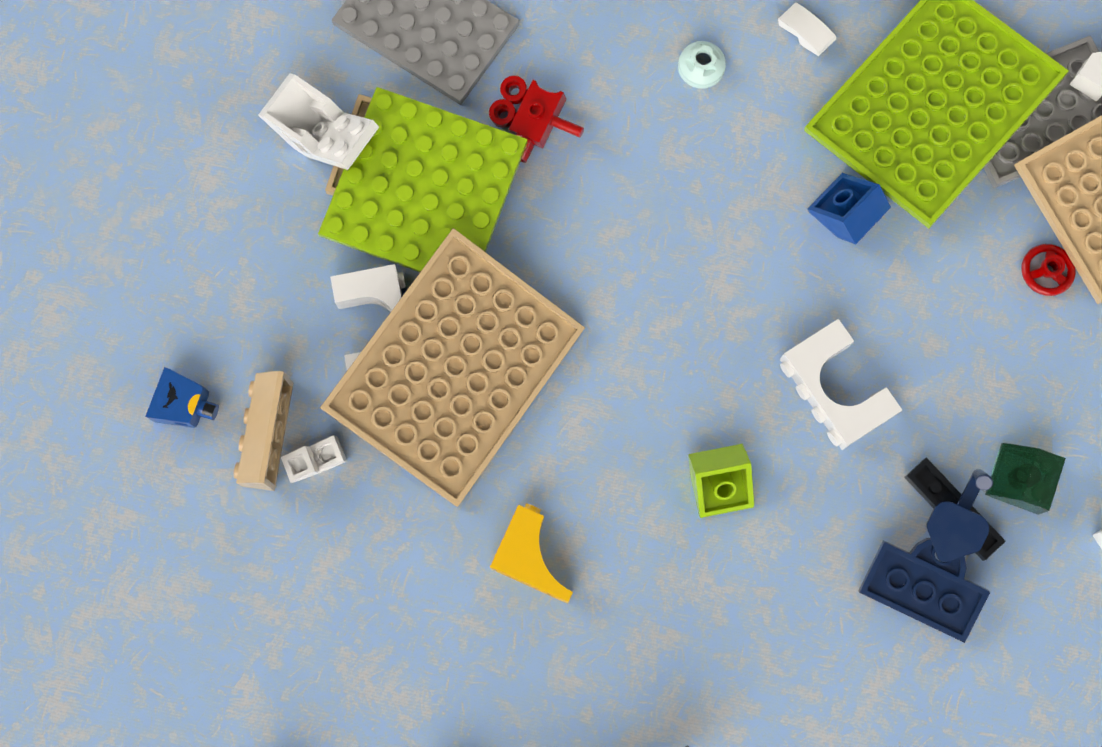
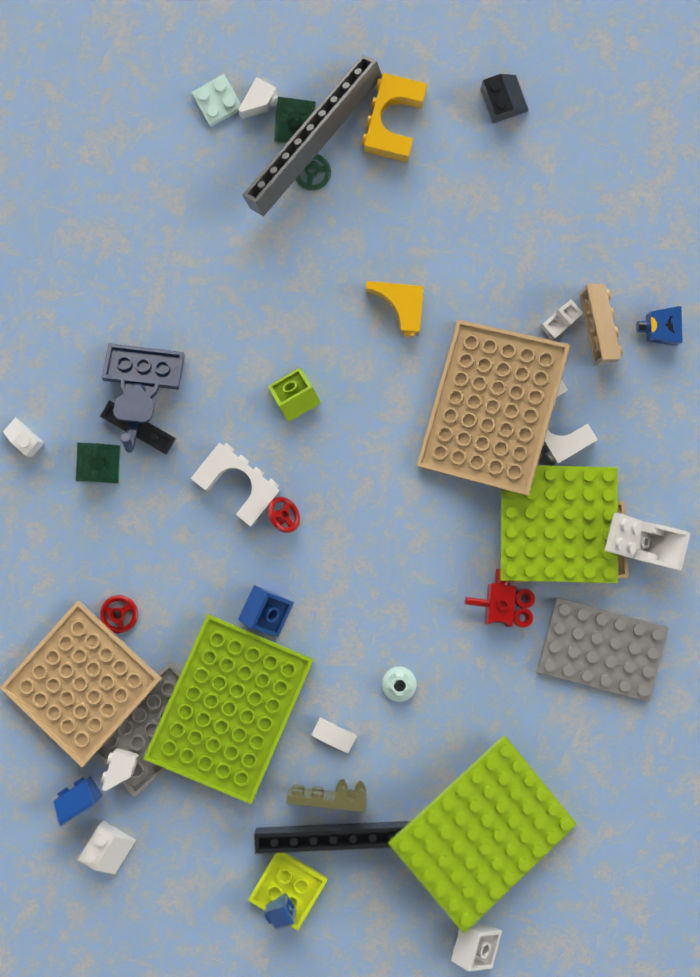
camera: 165 degrees right, 10 degrees up
none -> red piece [268,497,300,533]

